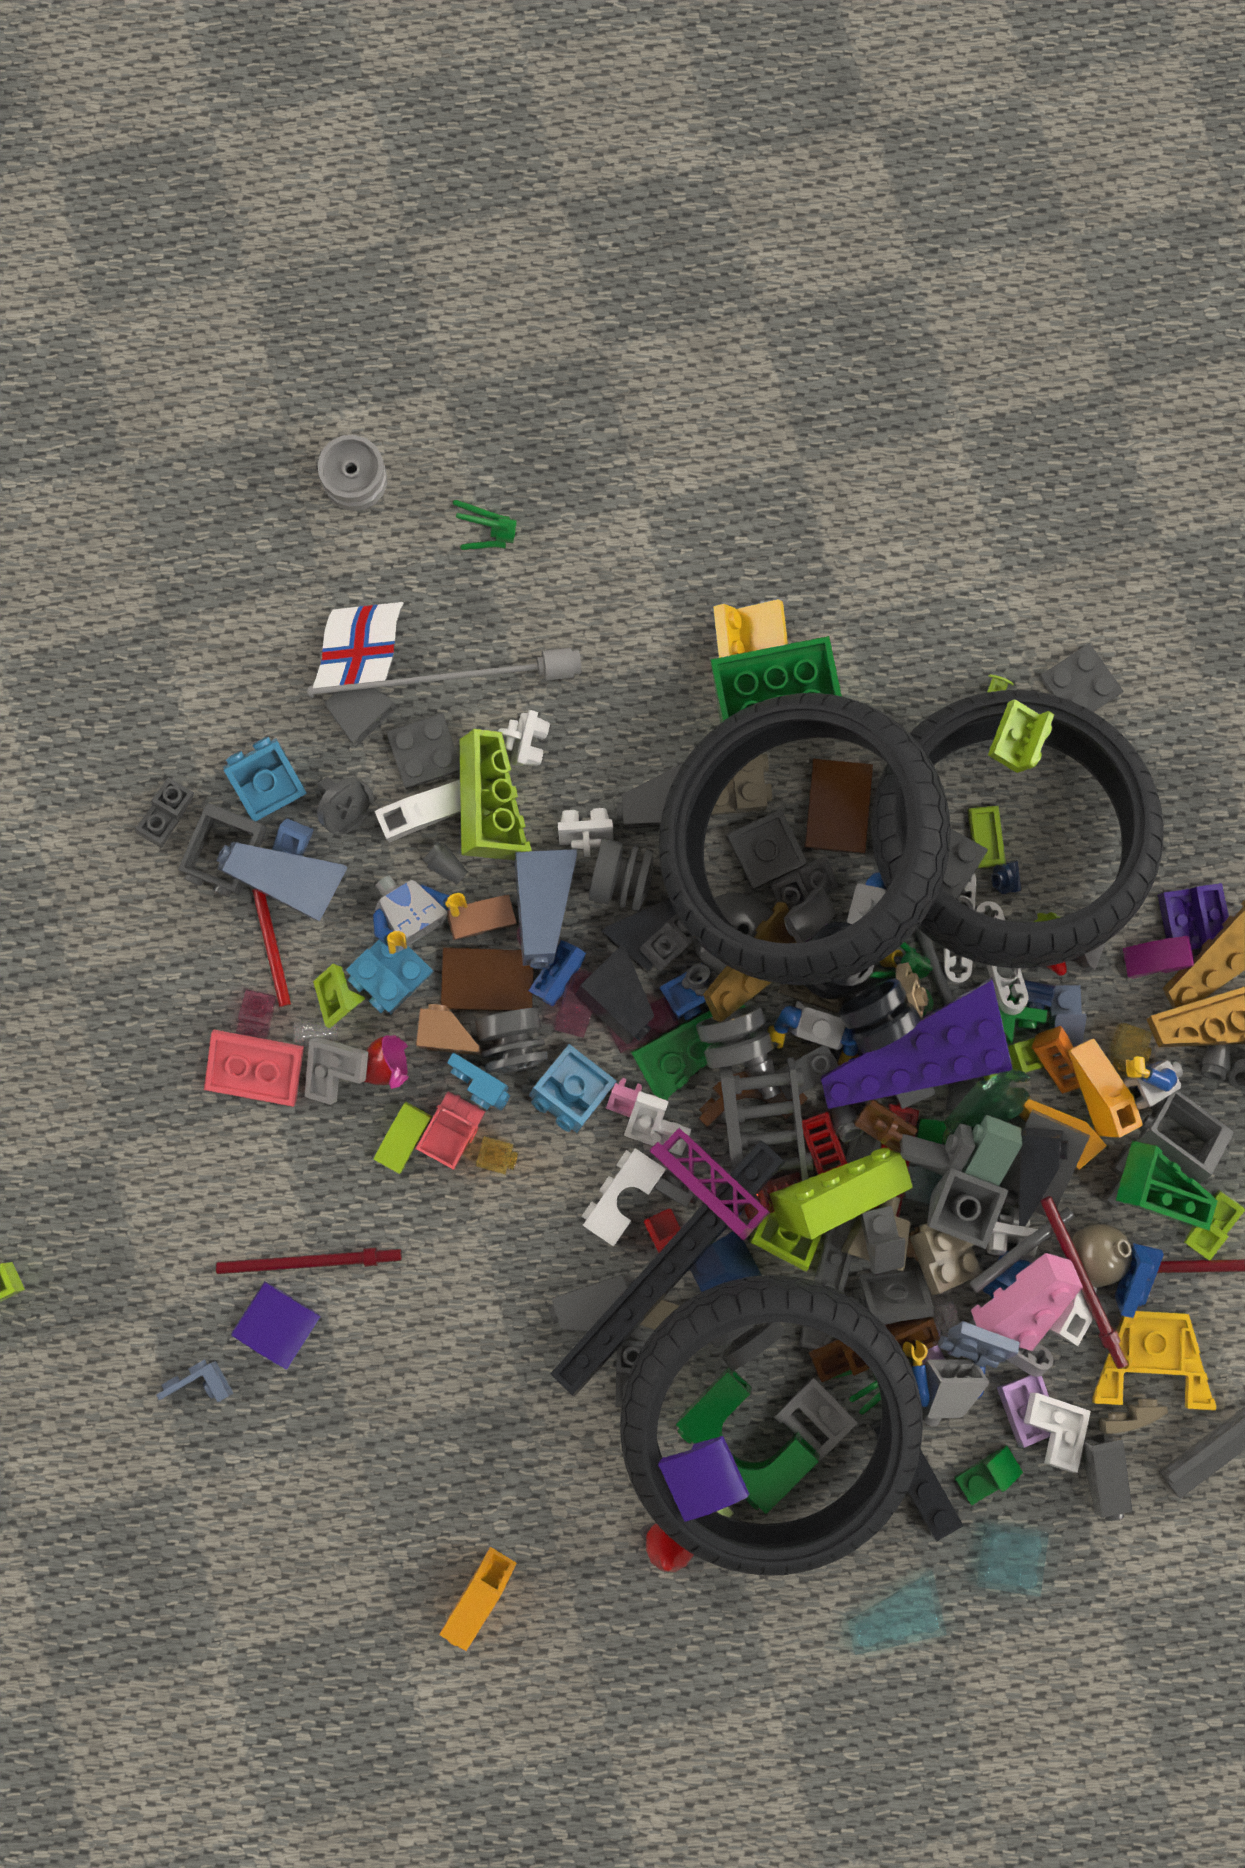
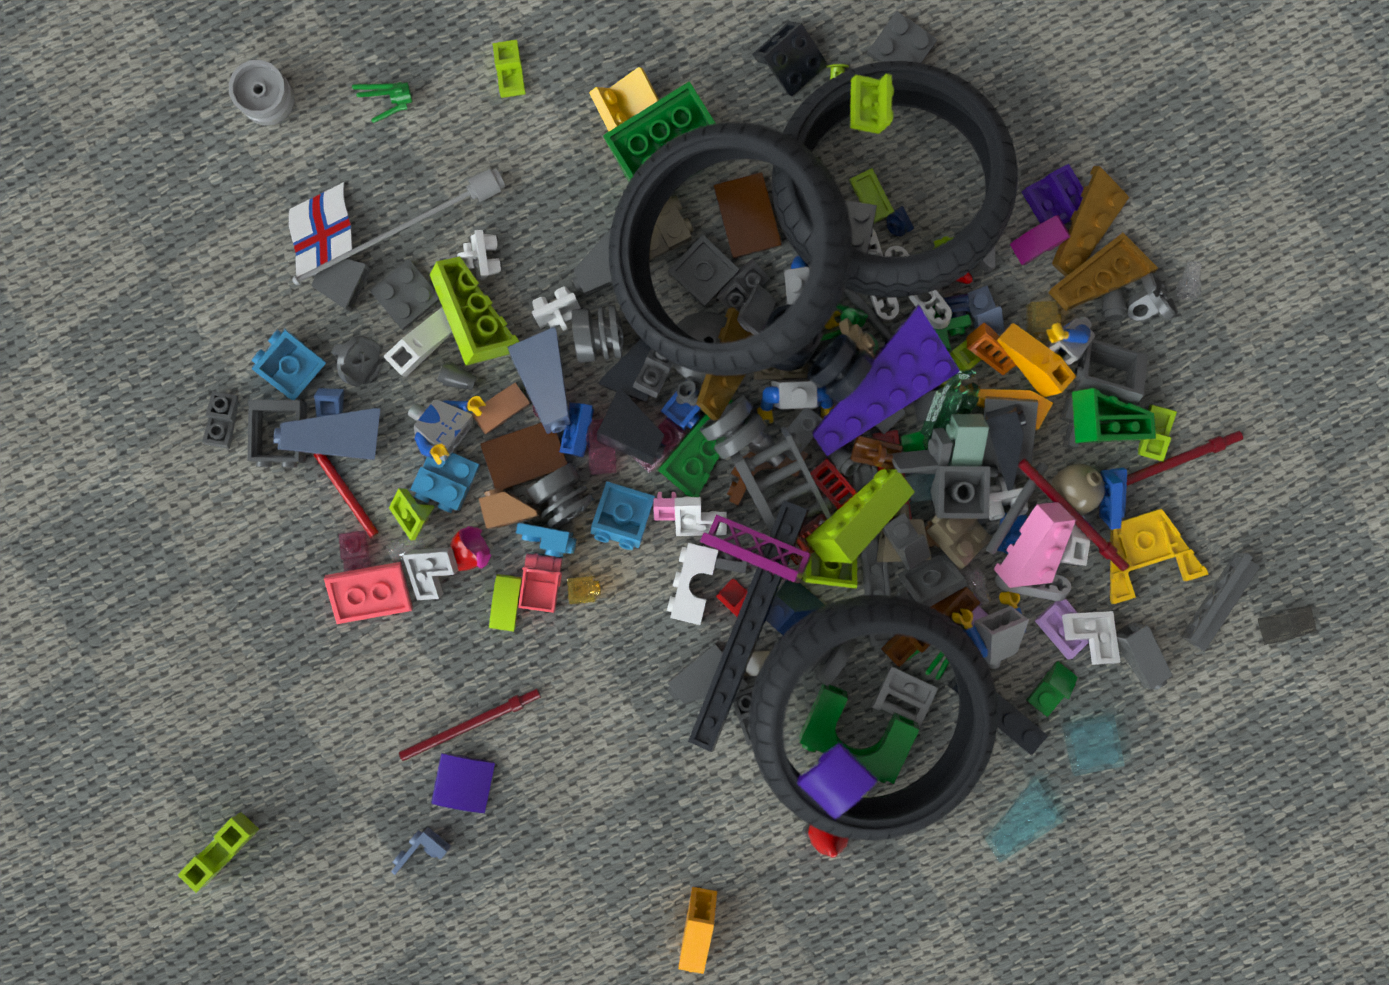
camera: 15 degrees left, 5 degrees up
sand blue plate [938,1321,1020,1368] -> none
dark tan slope [1099,1398,1168,1434] -> none
none -> lime slope [492,40,526,98]
none -> black bracket [752,21,827,96]

